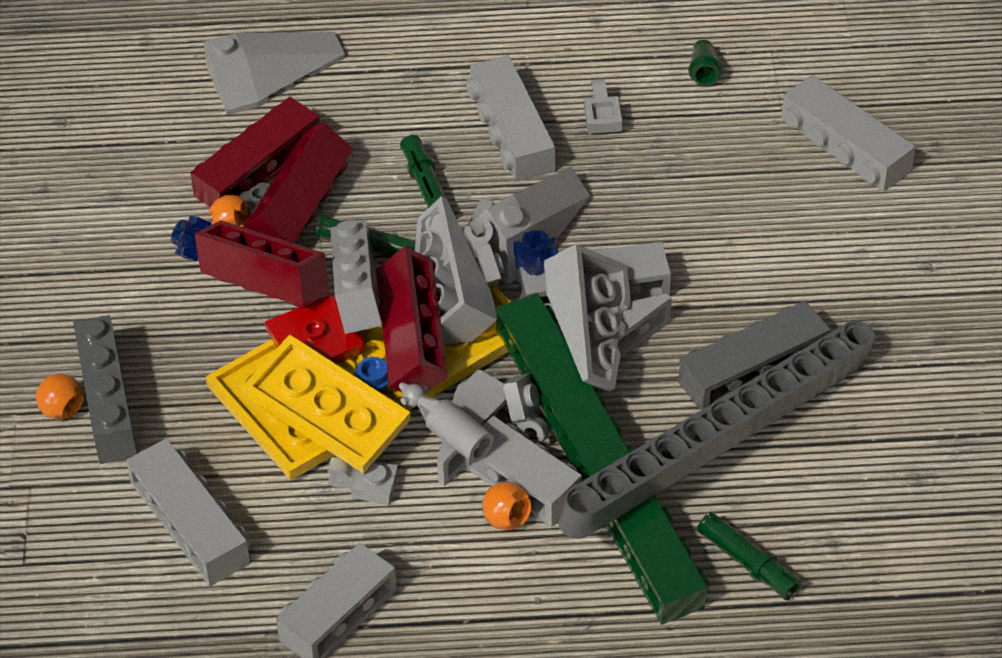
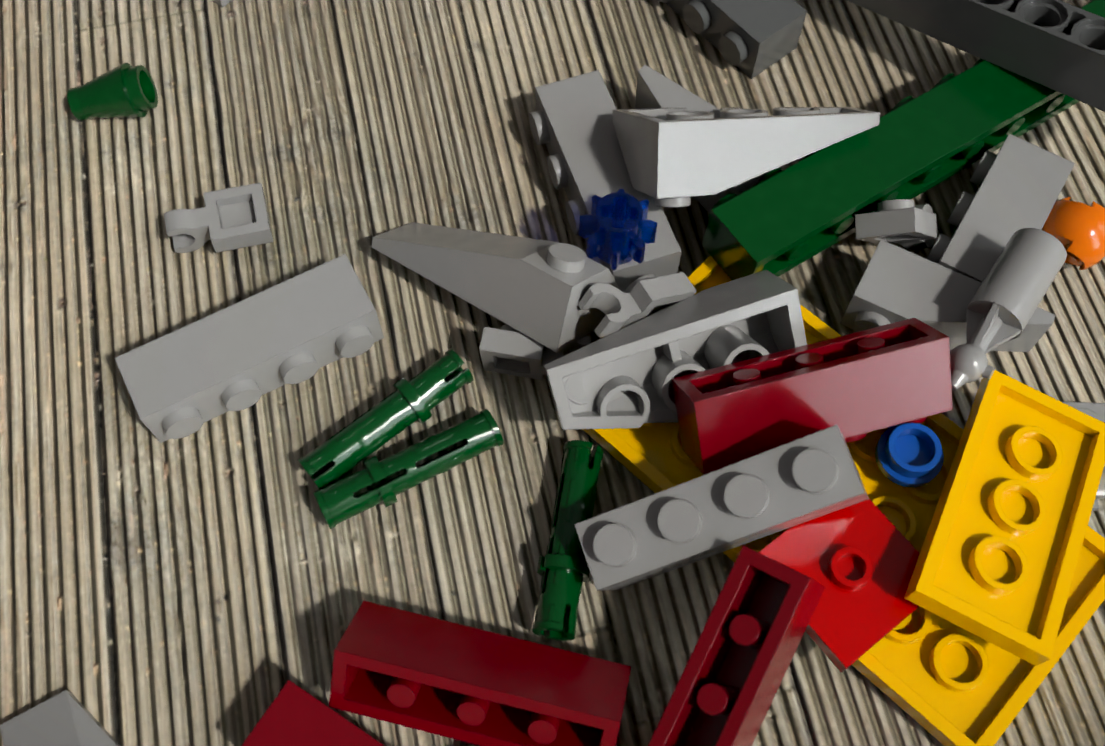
camera: 100 degrees left, 15 degrees up
none -> dark green pin [297,349,474,490]

